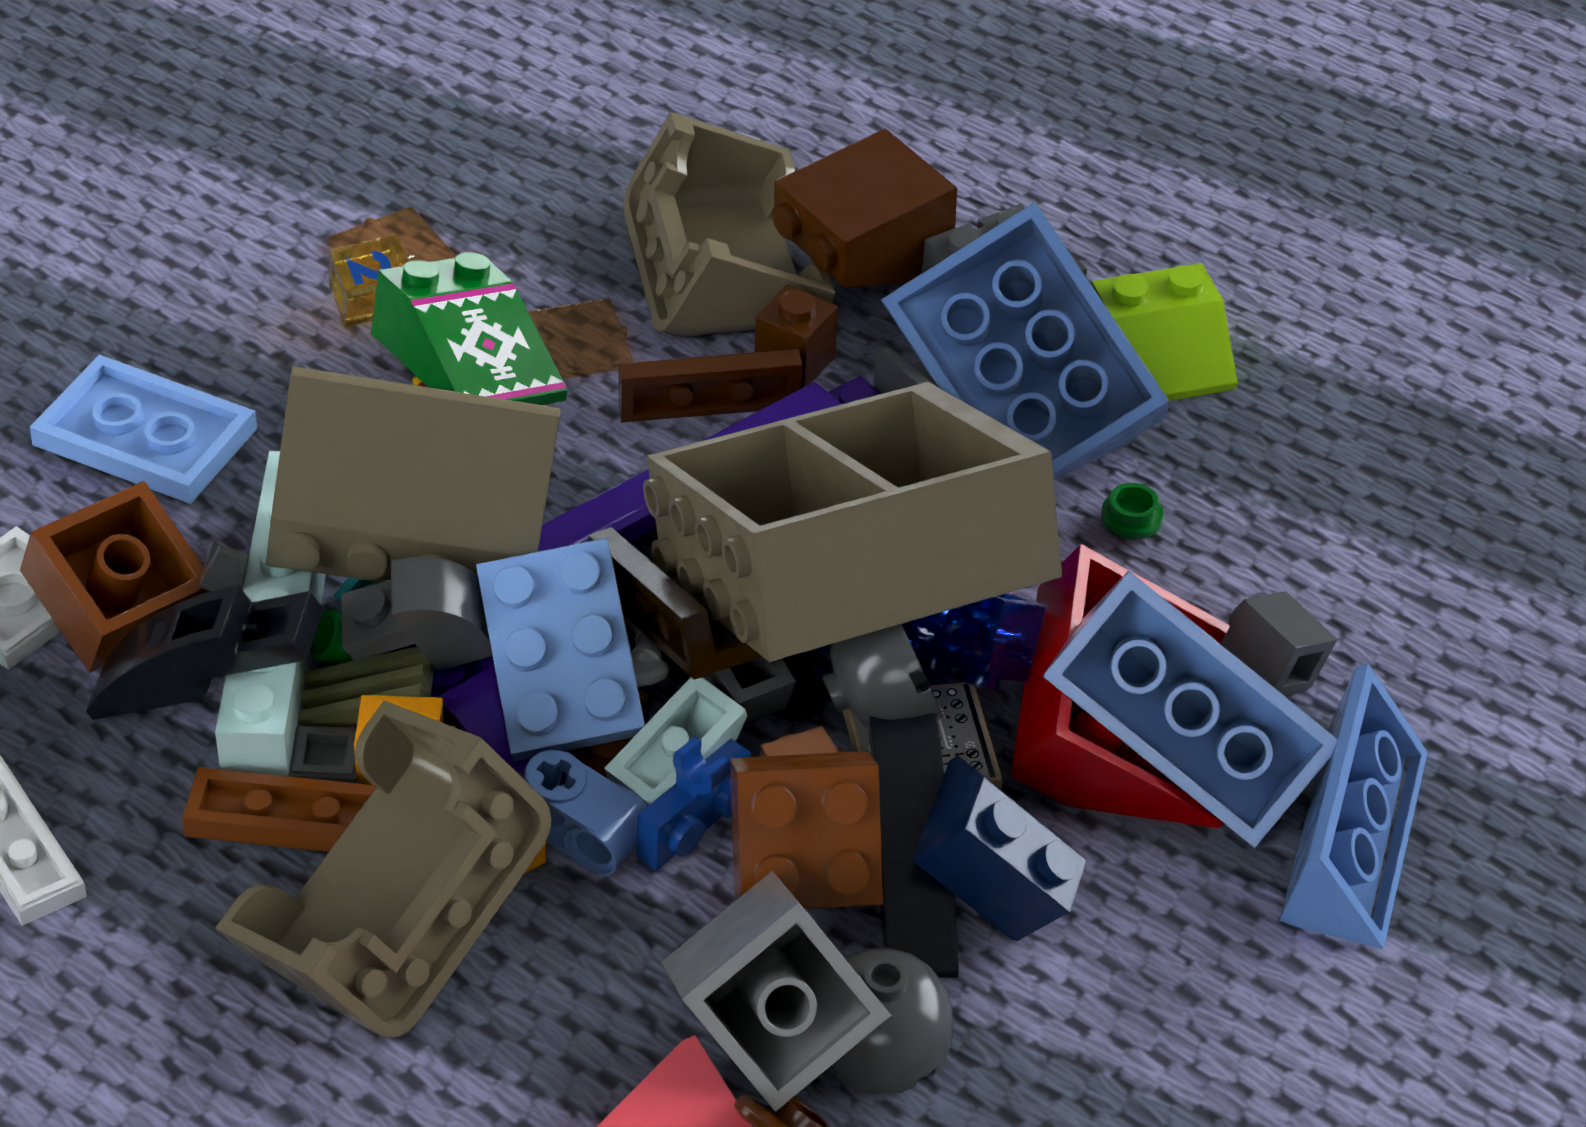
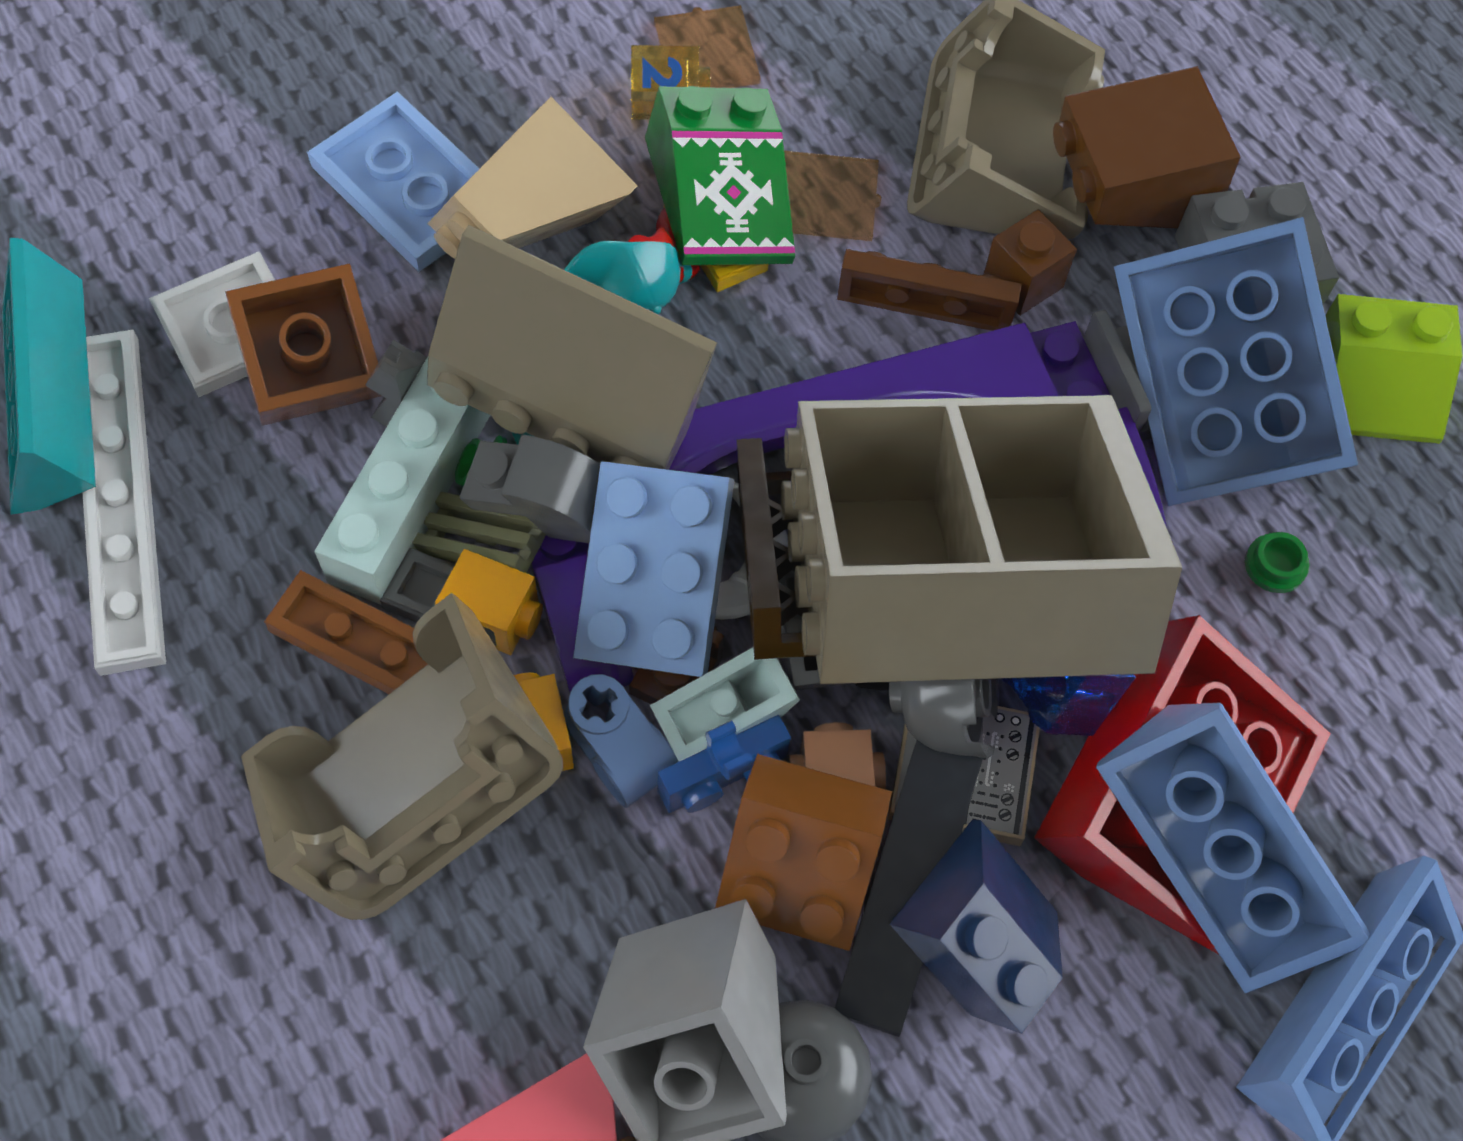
camera: 20 degrees right, 20 degrees up
black slope [86,585,323,720] -> none
dark grey brick [1221,591,1338,695] -> none
none -> tan slope [427,97,637,259]

